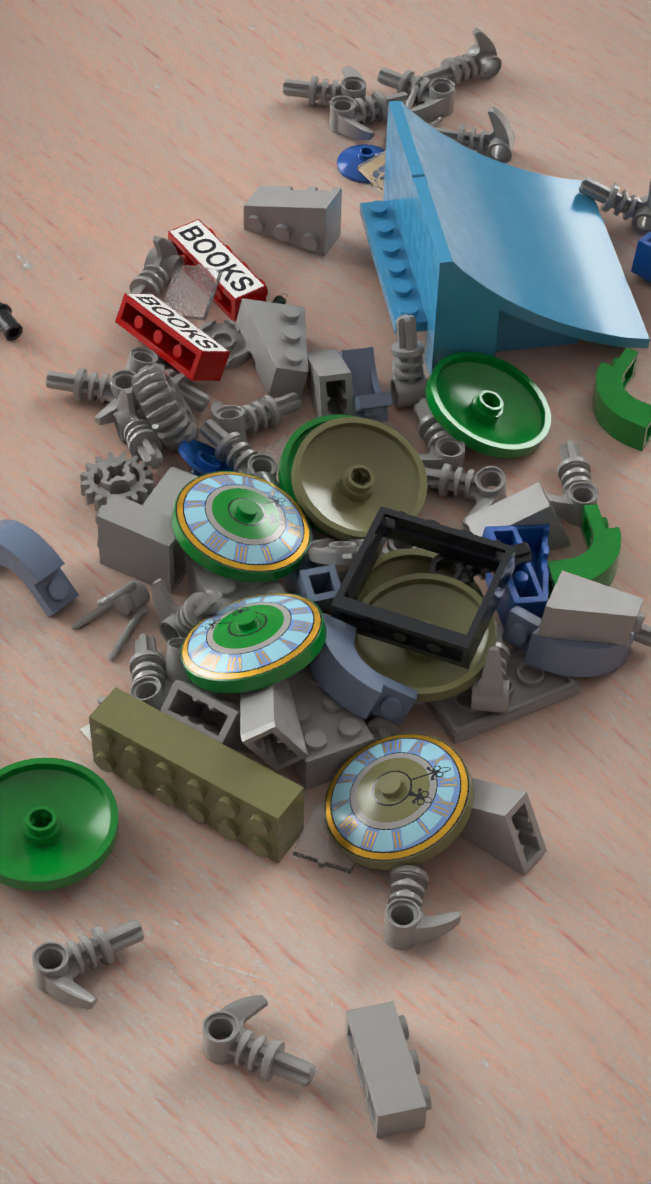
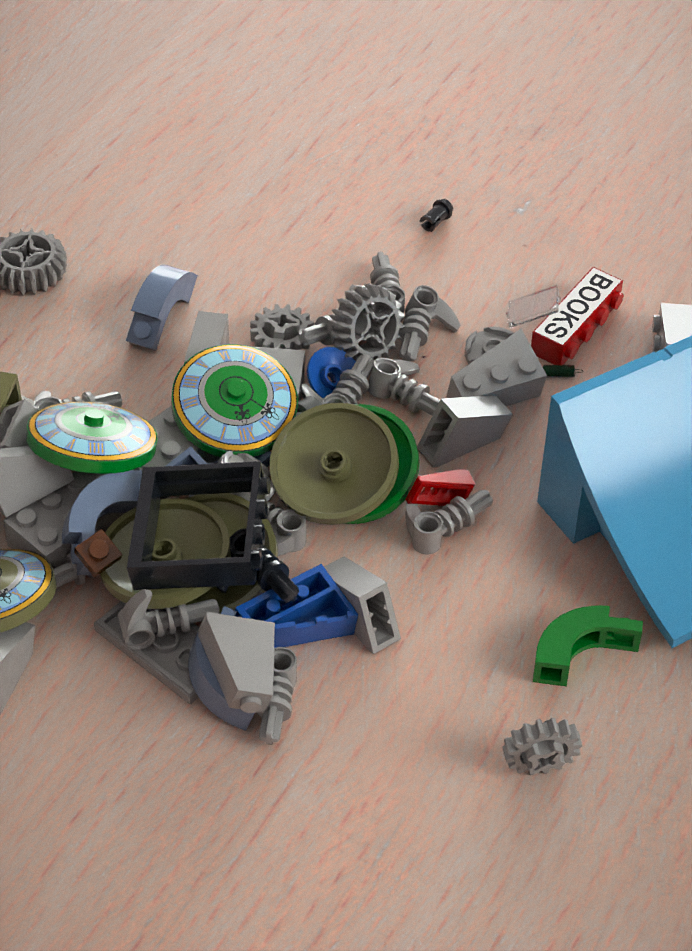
camera: 70 degrees right, 0 degrees up
light grey plant [72,580,150,661] -> none
red brick [115,293,230,381] -> none
light grey piece [130,235,184,298] -> none
light grey piece [152,578,223,642] -> none
sand blue arch [339,347,393,422] -> none
light grey piece [391,314,427,408] -> none
light grey piece [425,463,508,530] -> none
green dish [426,352,551,458] -> none
light grey piece [546,440,599,527] -> none
green arch [547,504,621,599] -> none
none -> reddish brown plate [74,529,123,578]
none -> red slope [406,469,475,506]

